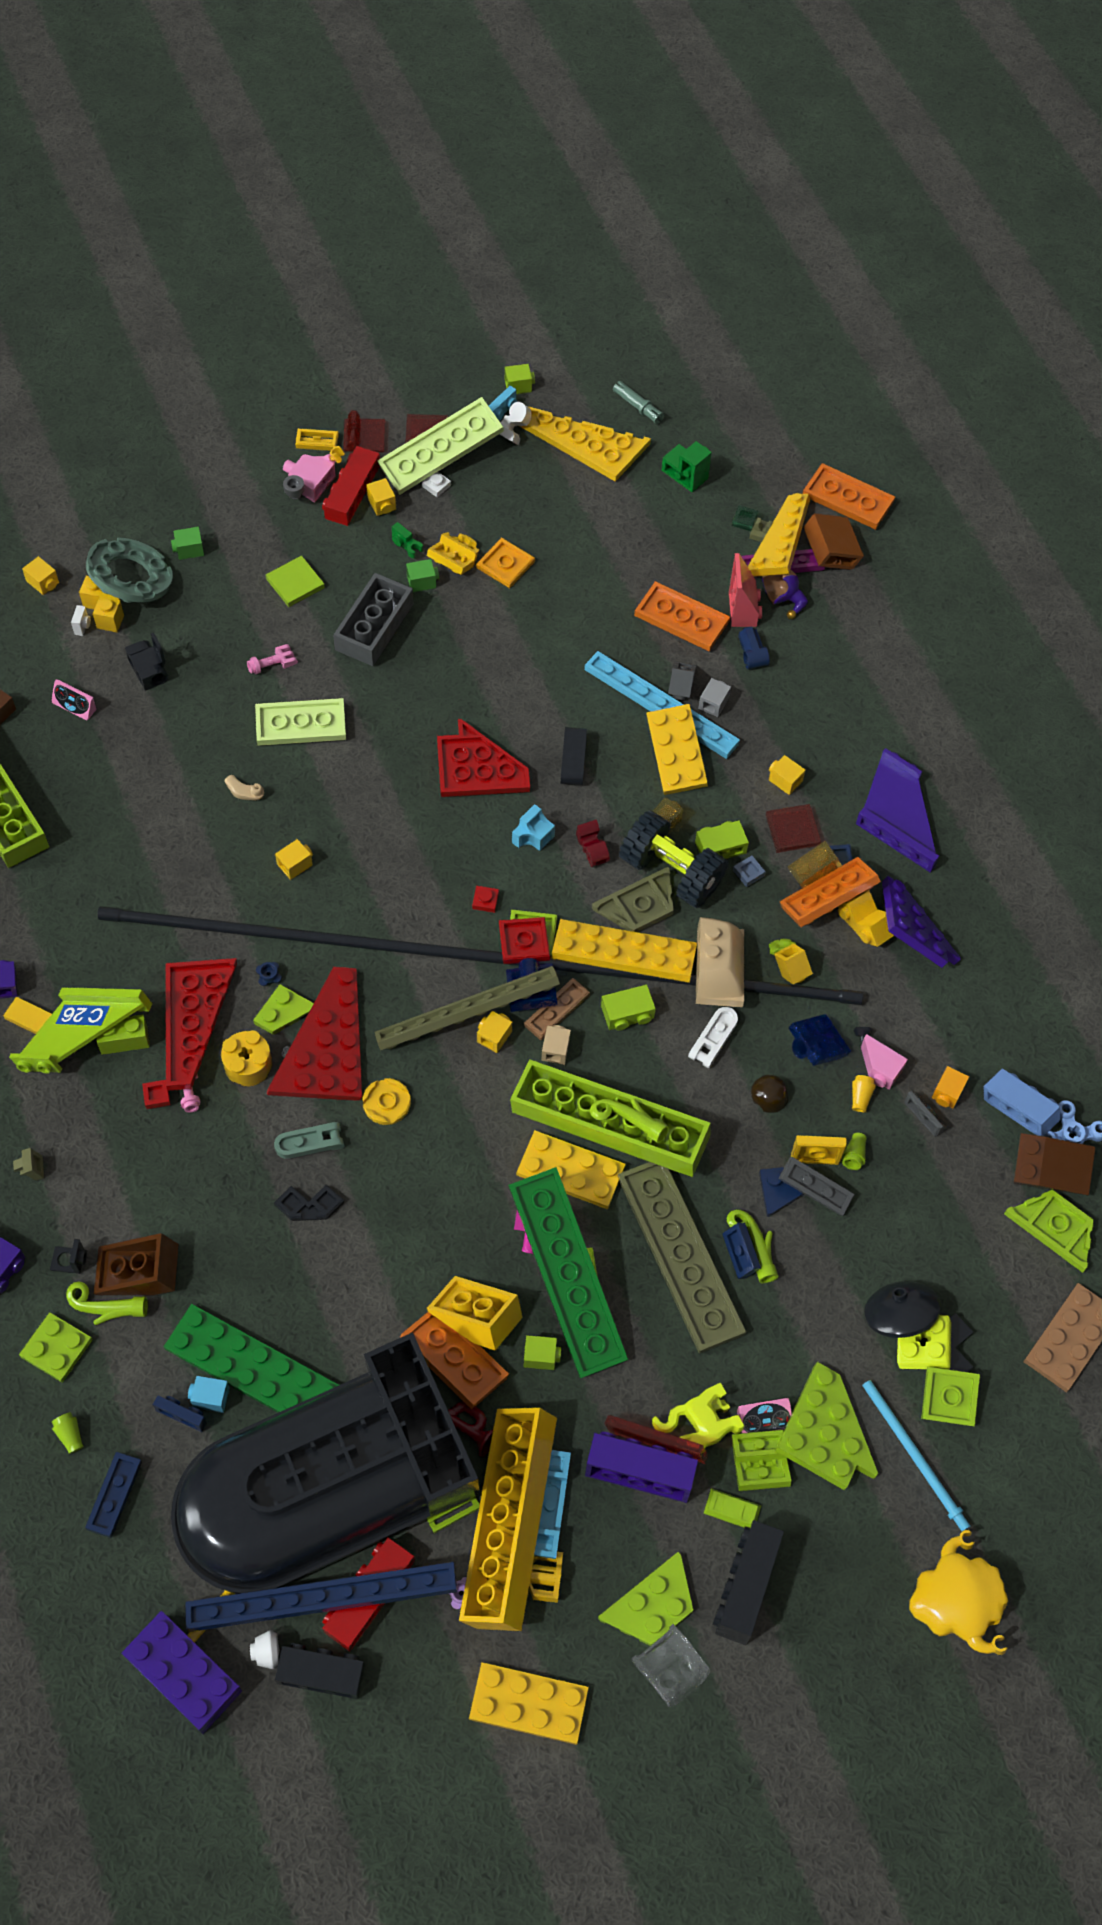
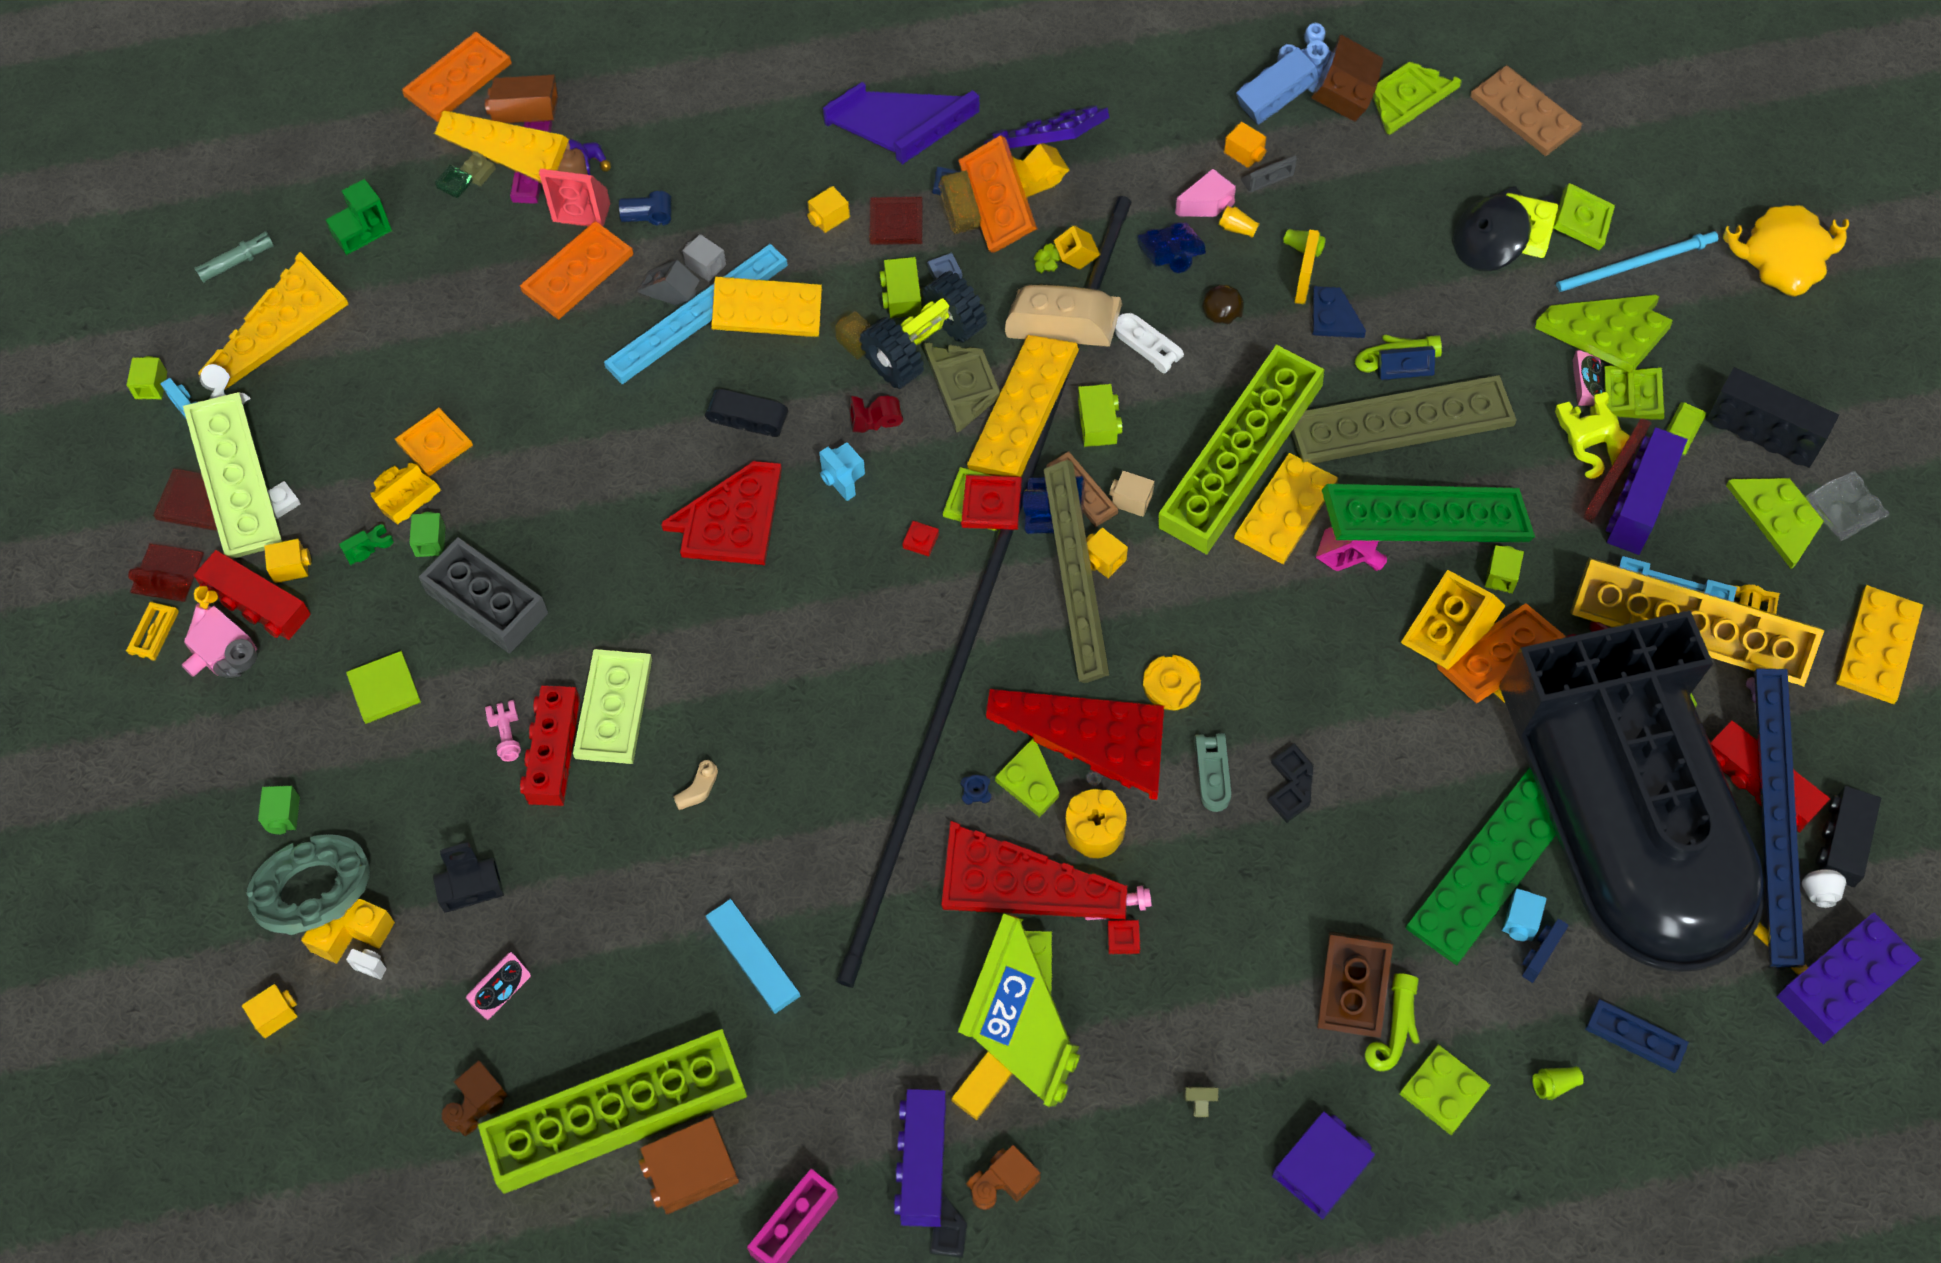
camera: 75 degrees left, 0 degrees up
black bracket [50,1239,87,1274] -> none
yellow brick [275,839,313,880] -> none
lime plant [590,1098,669,1143] -> none
dark grey plate [778,1157,854,1216] -> none
black rock [853,1027,872,1042] -> none
none -> red brick [520,685,580,806]
none -> medium azure tile [705,899,800,1014]

